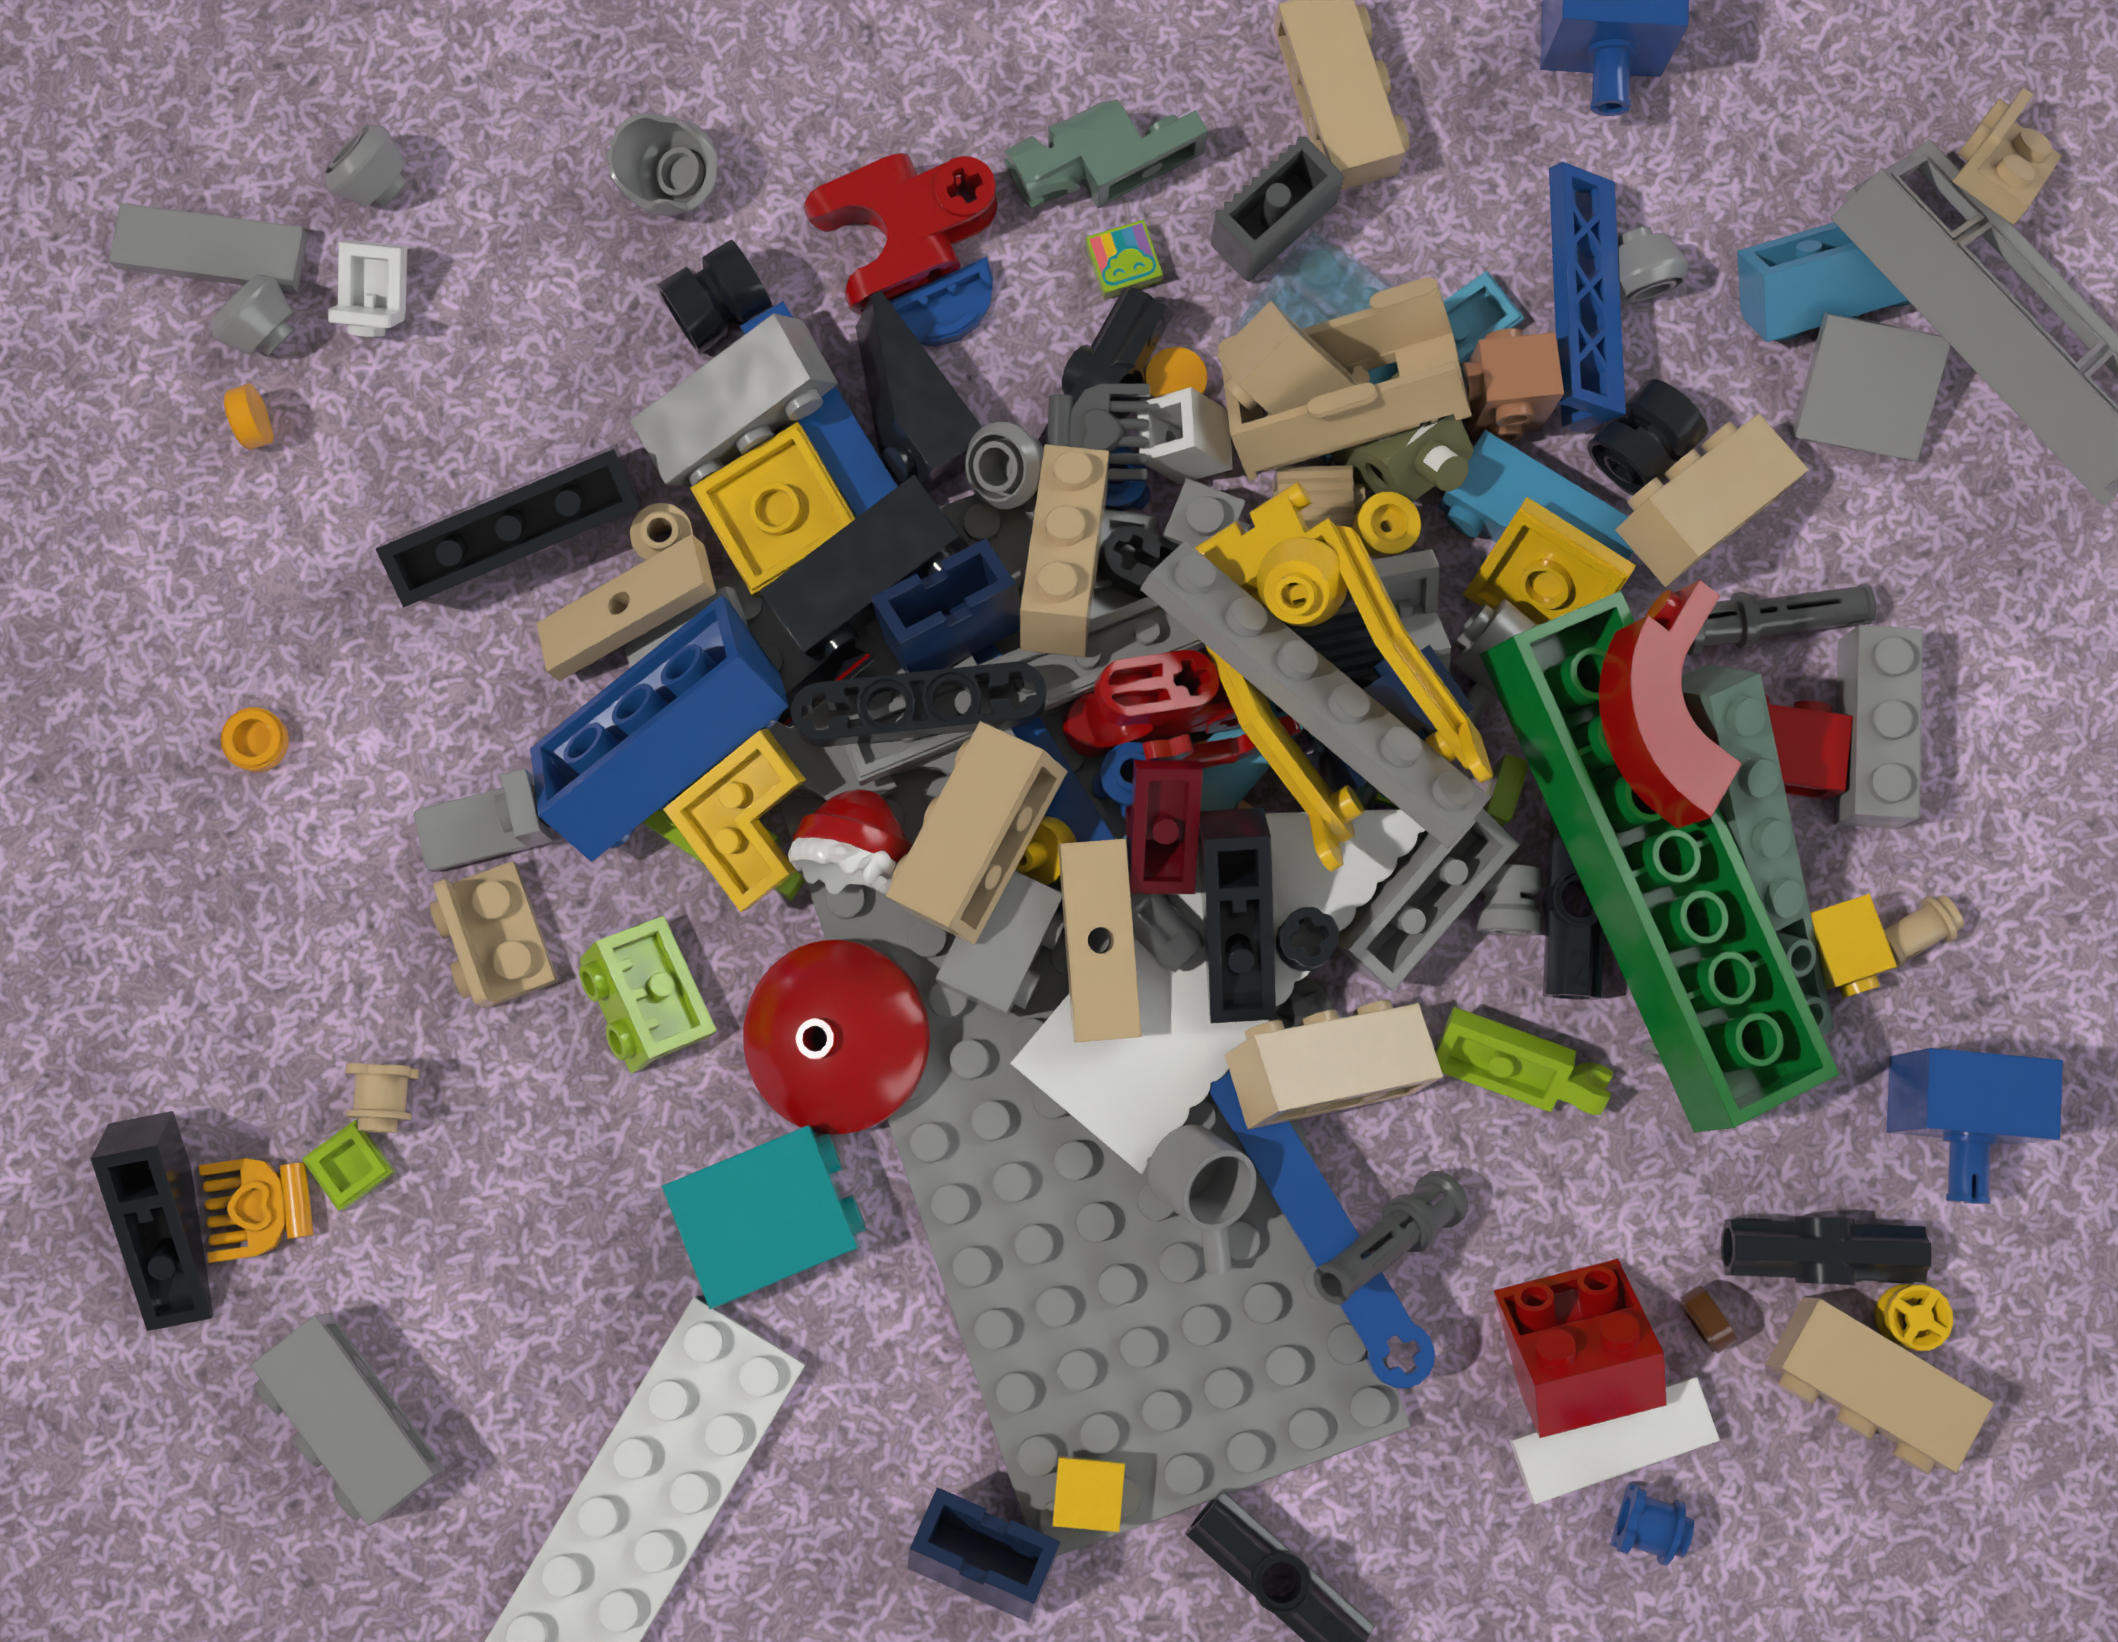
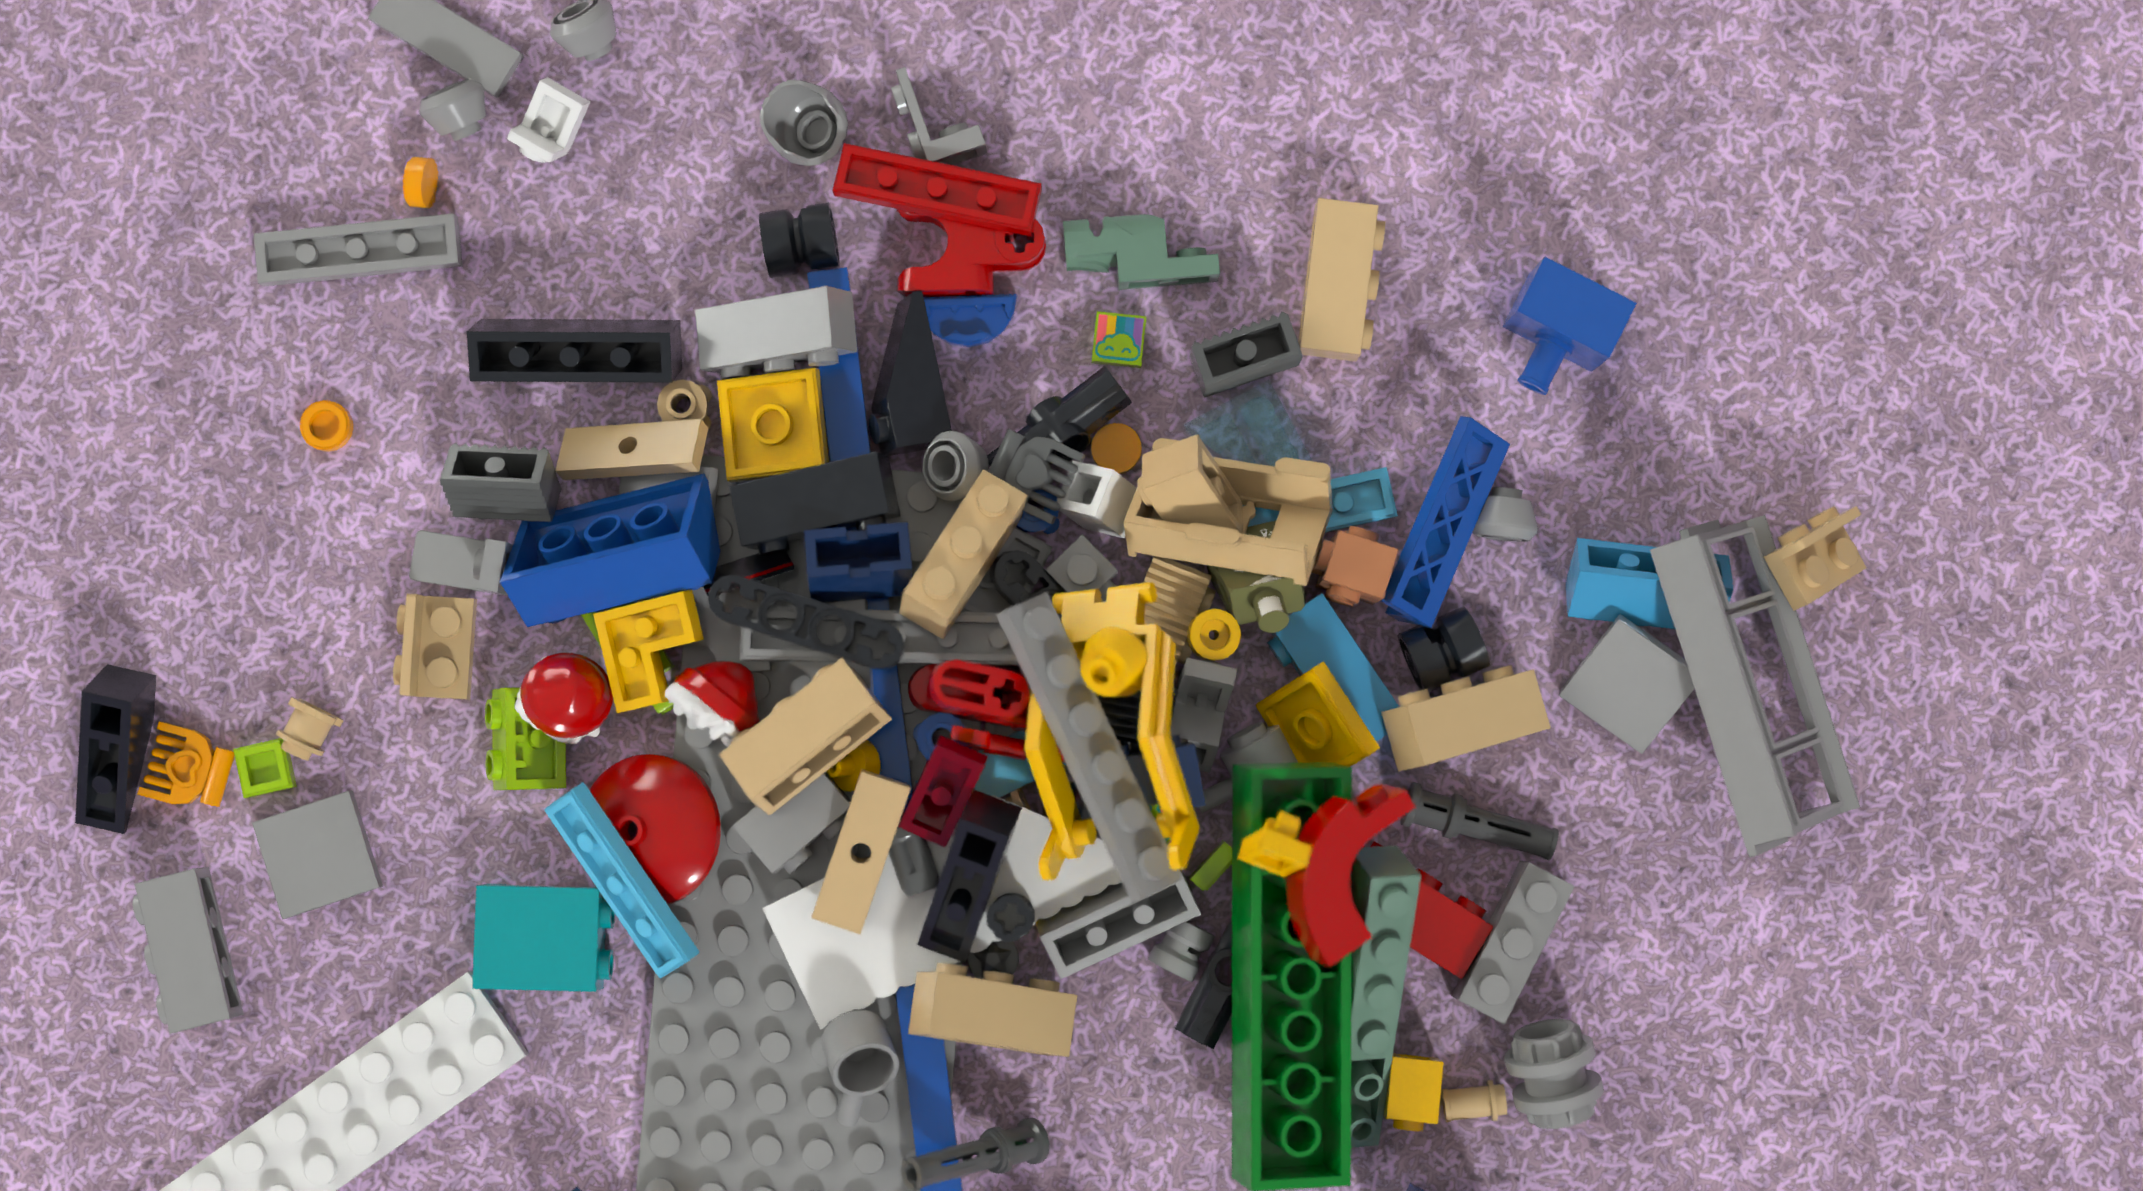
camera: 30 degrees right, 5 degrees up
lime plate [1434,1007,1613,1115] -> none
none -> light grey tile [252,791,383,919]
none -> light grey plate [254,213,462,287]
none -> dark grey brick [440,443,561,522]
none -> red hair [515,653,613,744]
none -> medium azure tile [544,782,700,979]
none -> red tile [832,143,1042,236]
none -> light grey bracket [891,67,987,165]
none -> yellow tile [1238,811,1312,877]
none -> light grey piece [1504,1019,1604,1129]

